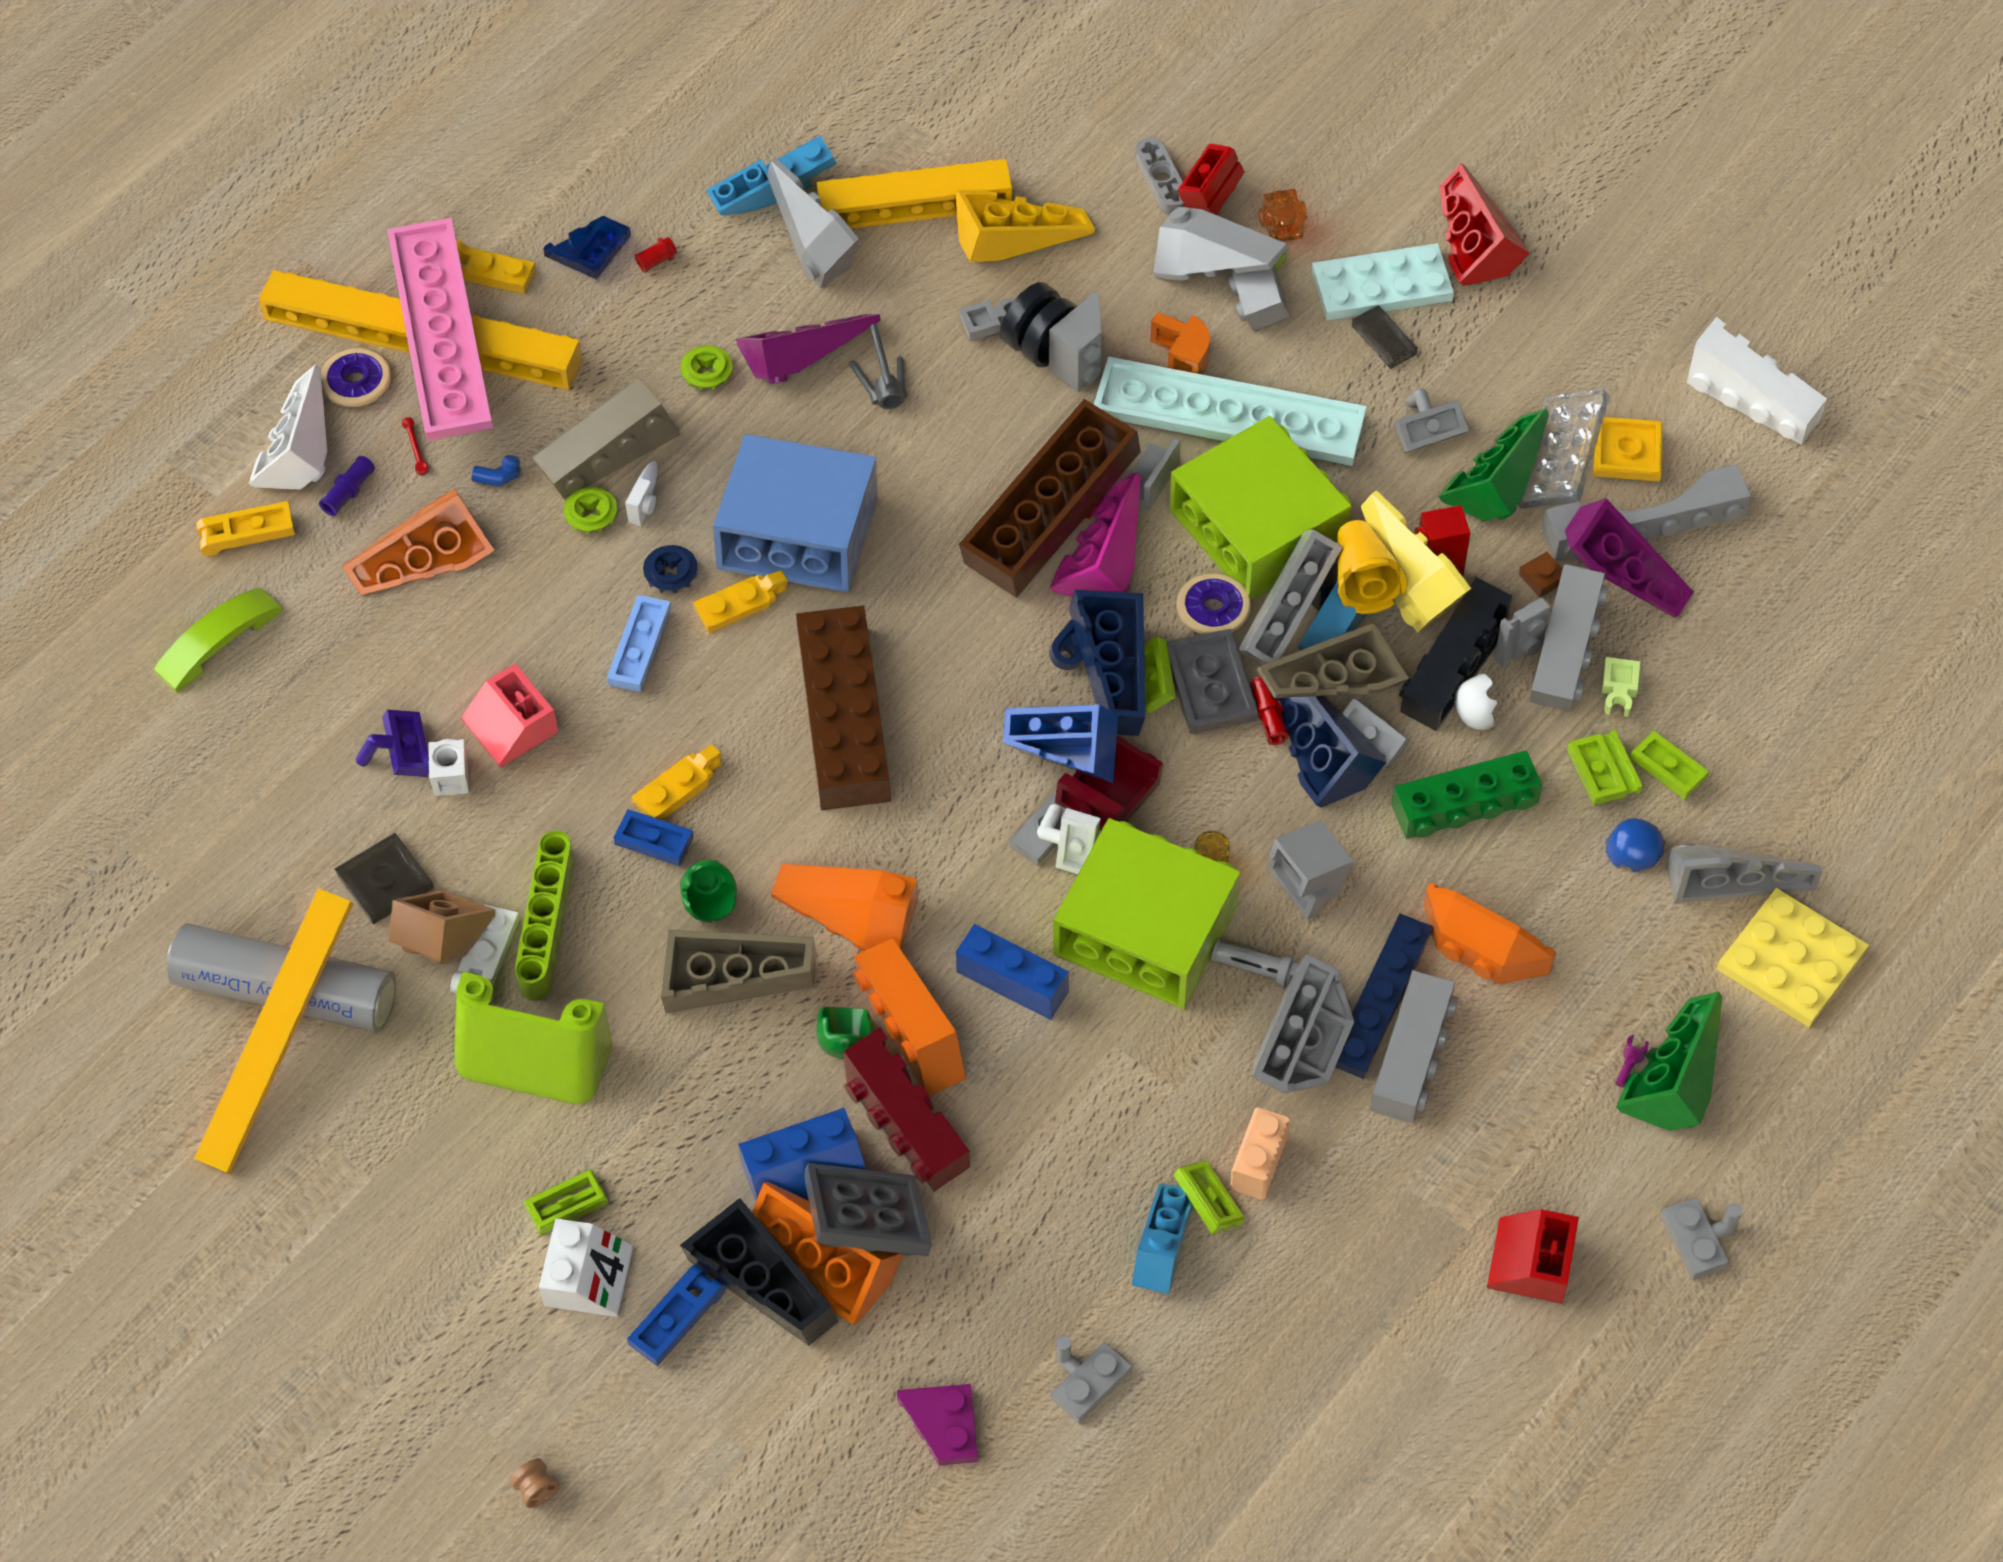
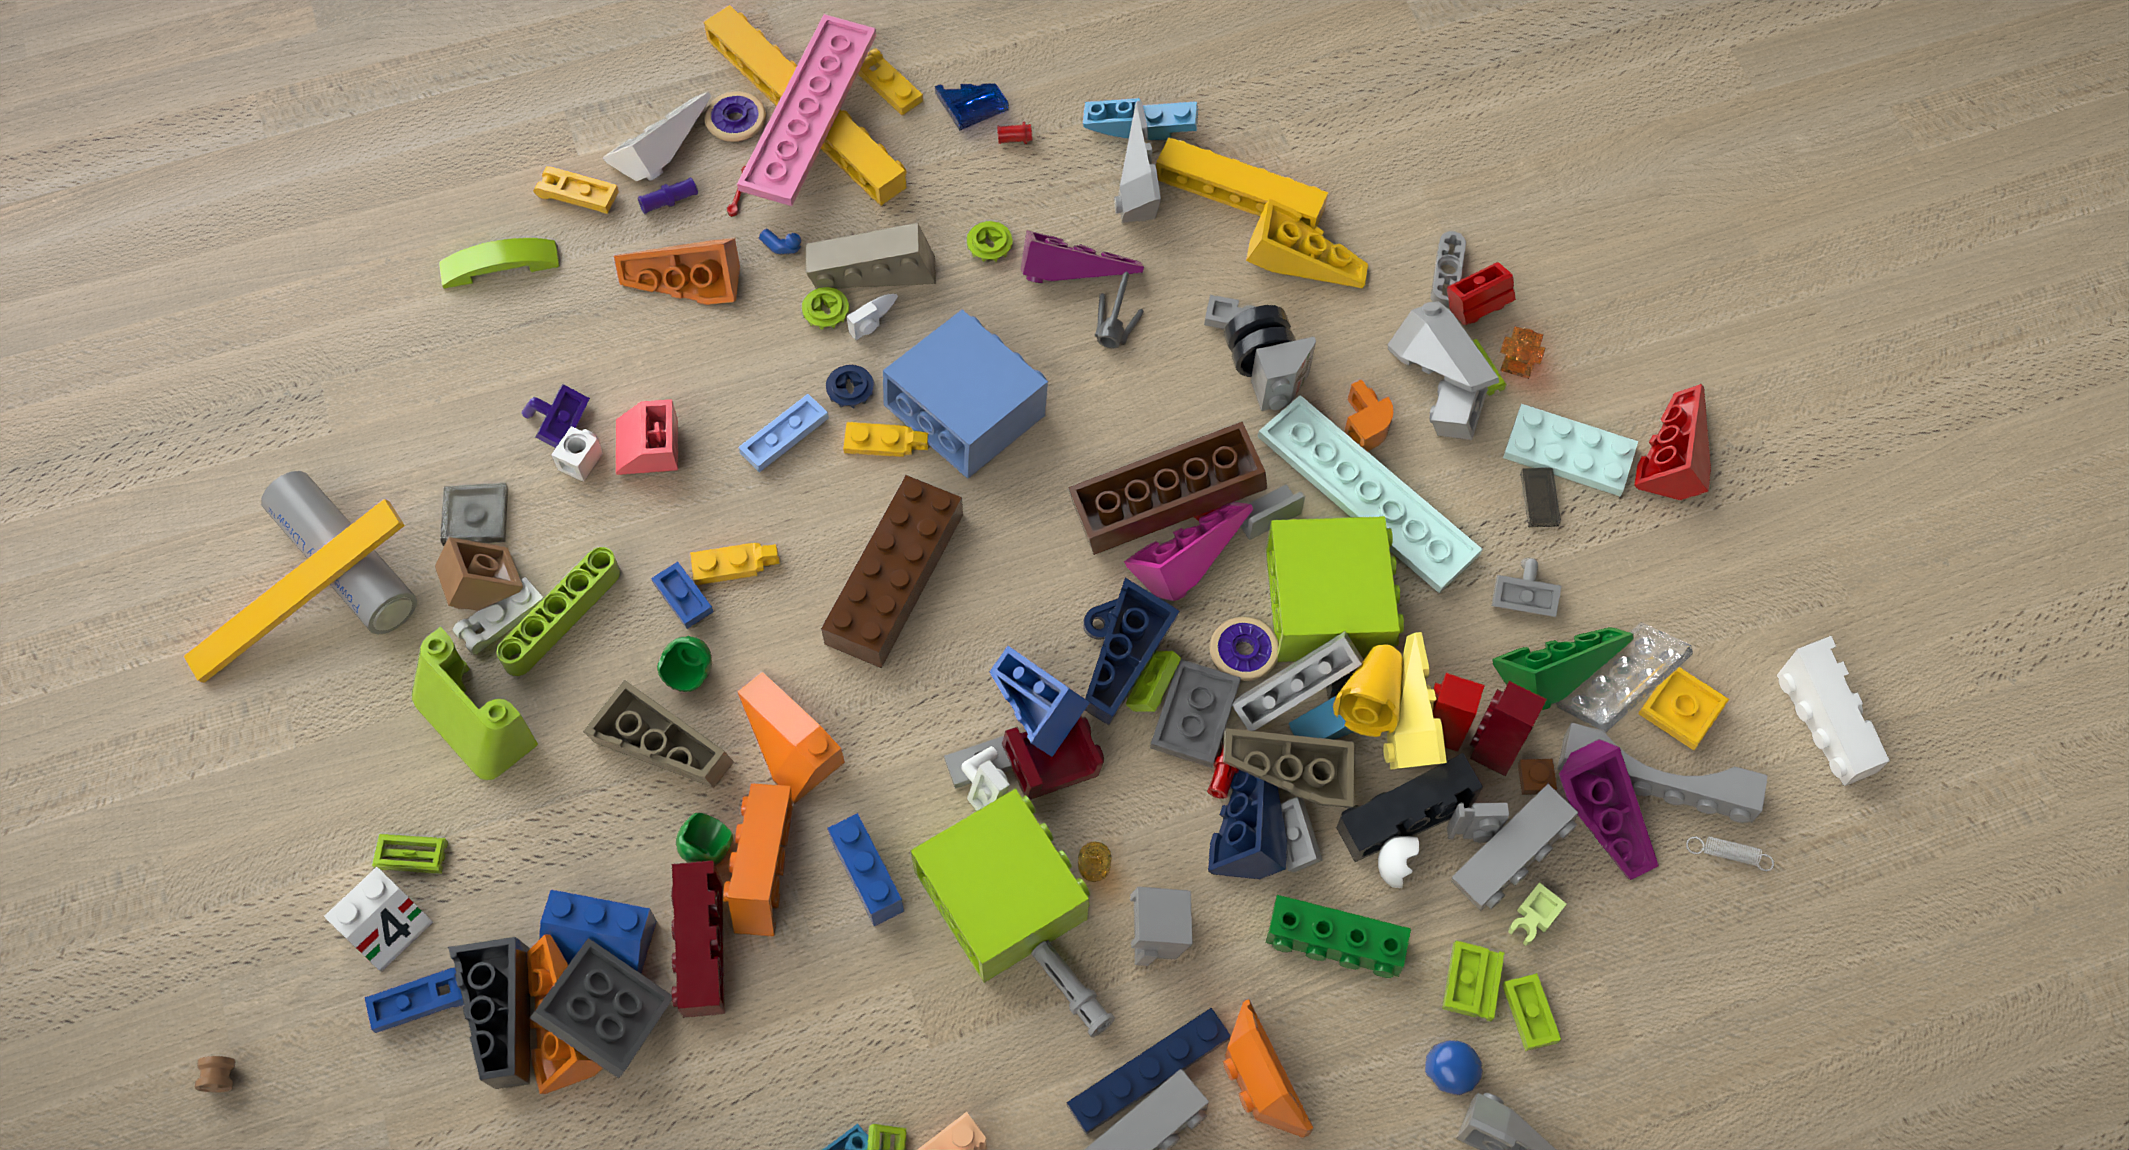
camera: 30 degrees right, 5 degrees up
light grey wedge [1251,954,1354,1094] -> none
none -> dark red wedge [1469,681,1547,777]
none -> white piece [1686,836,1774,871]

